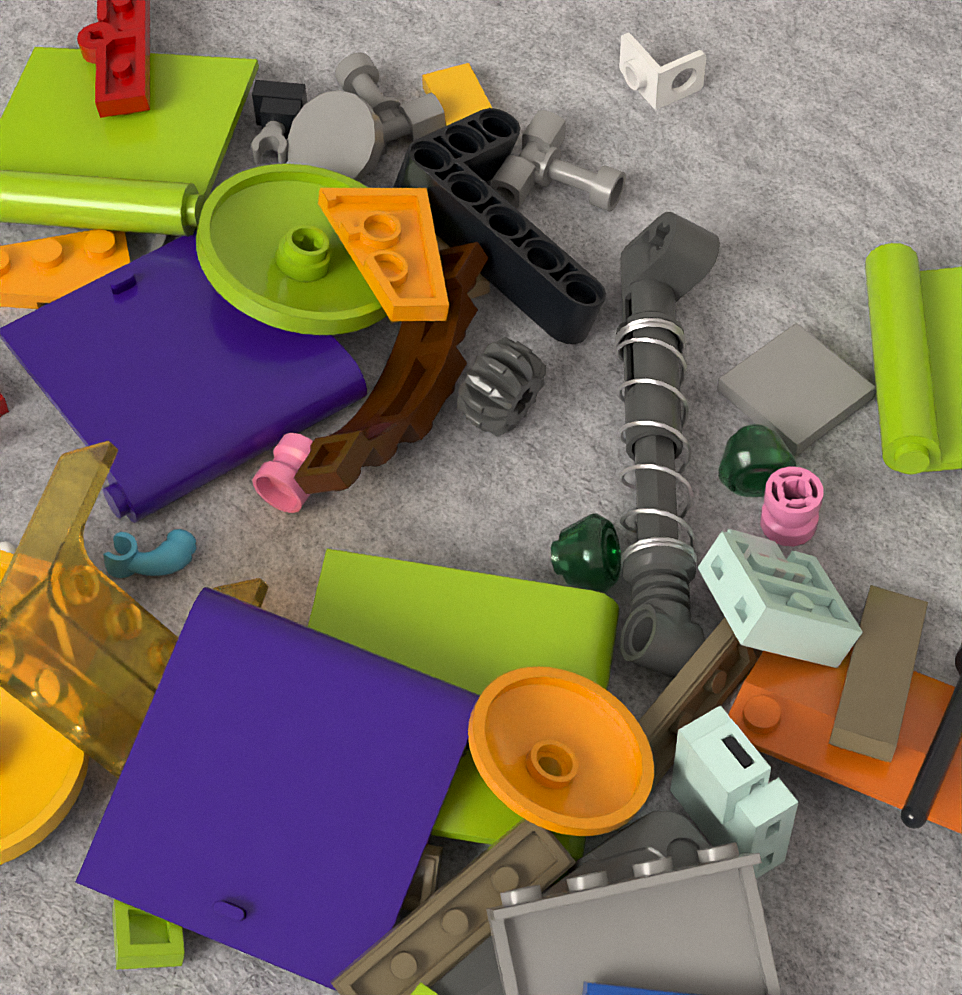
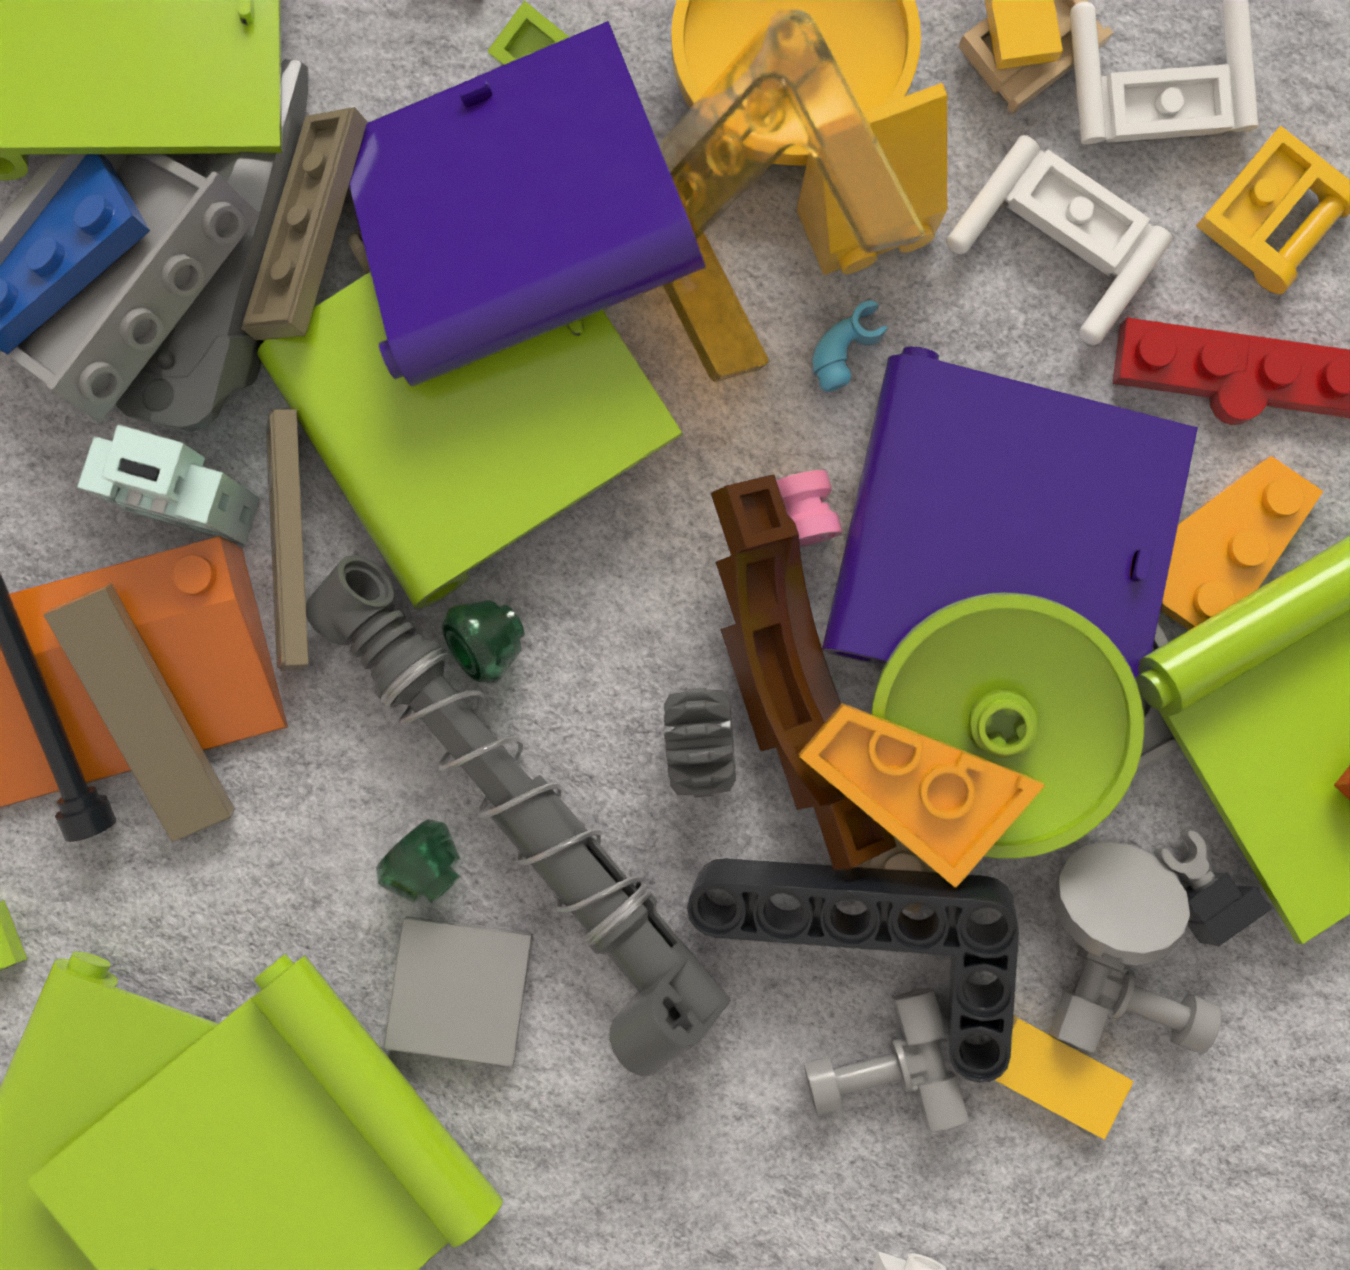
camera: 135 degrees right, 30 degrees up
light orange dish [468,666,654,836] -> none
light aqua piece [698,529,863,668] -> none
bright pink wheel [760,466,823,547] -> none

